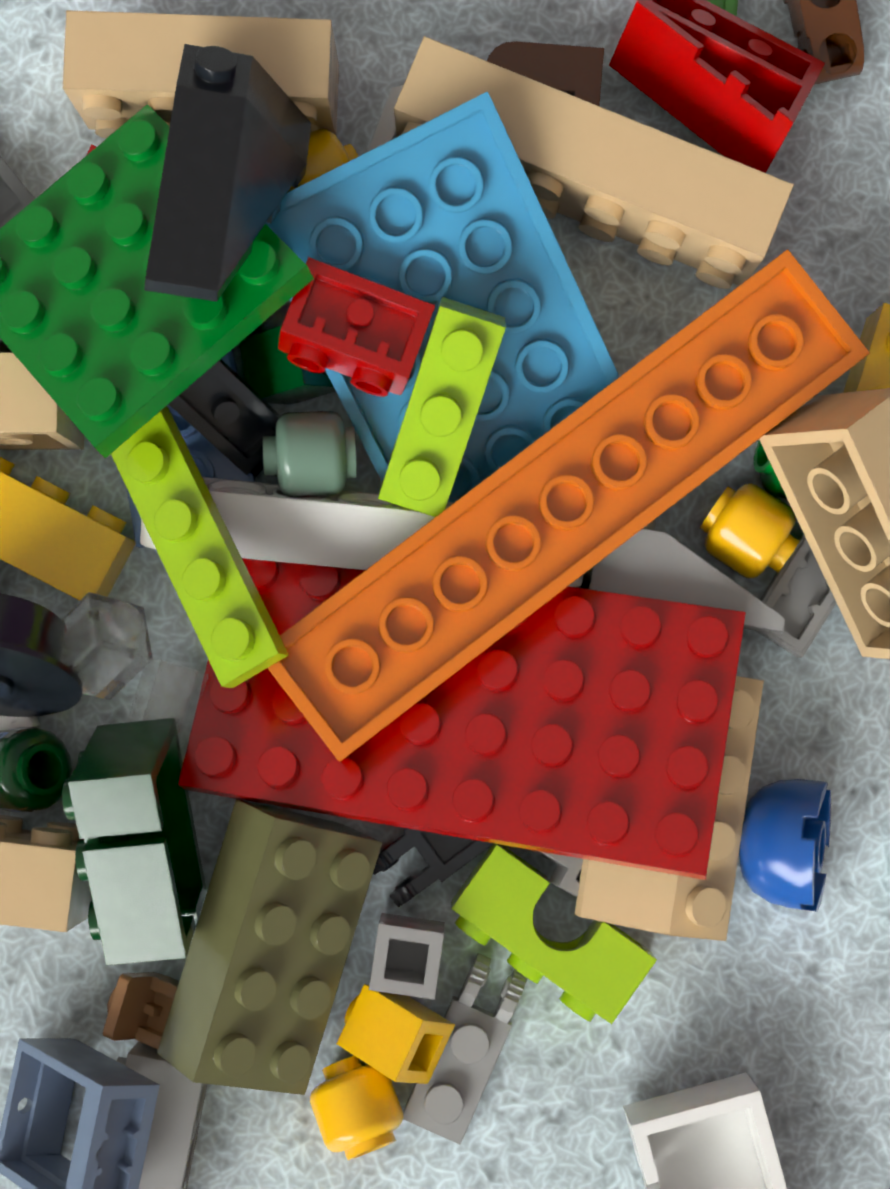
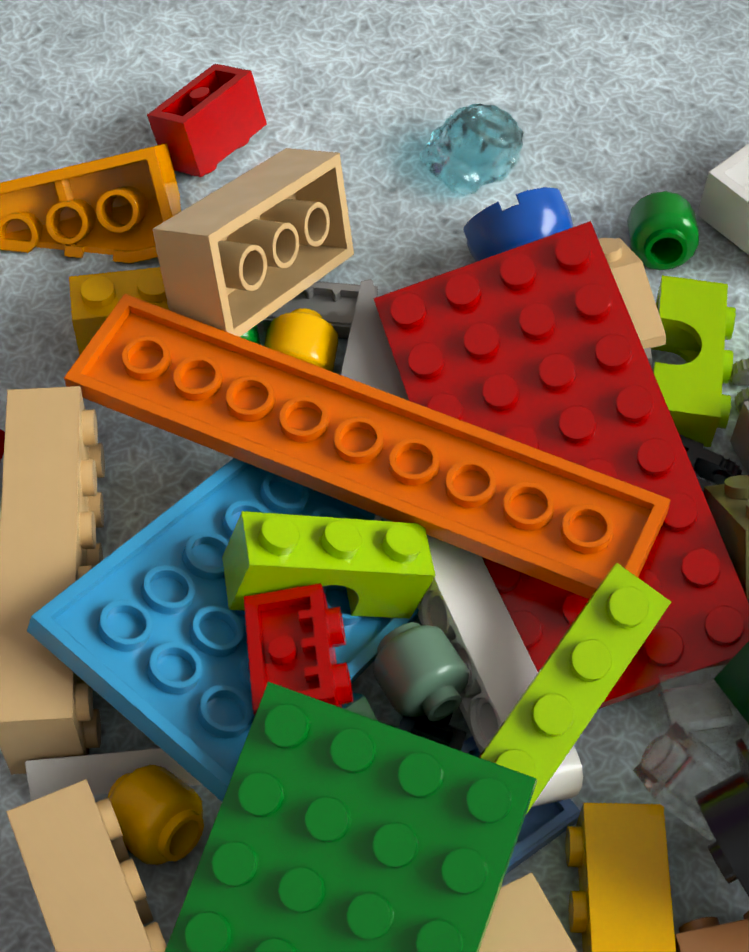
camera: 120 degrees left, 30 degrees down
black wedge [144,44,311,302] -> none
none -> green head [627,191,699,270]

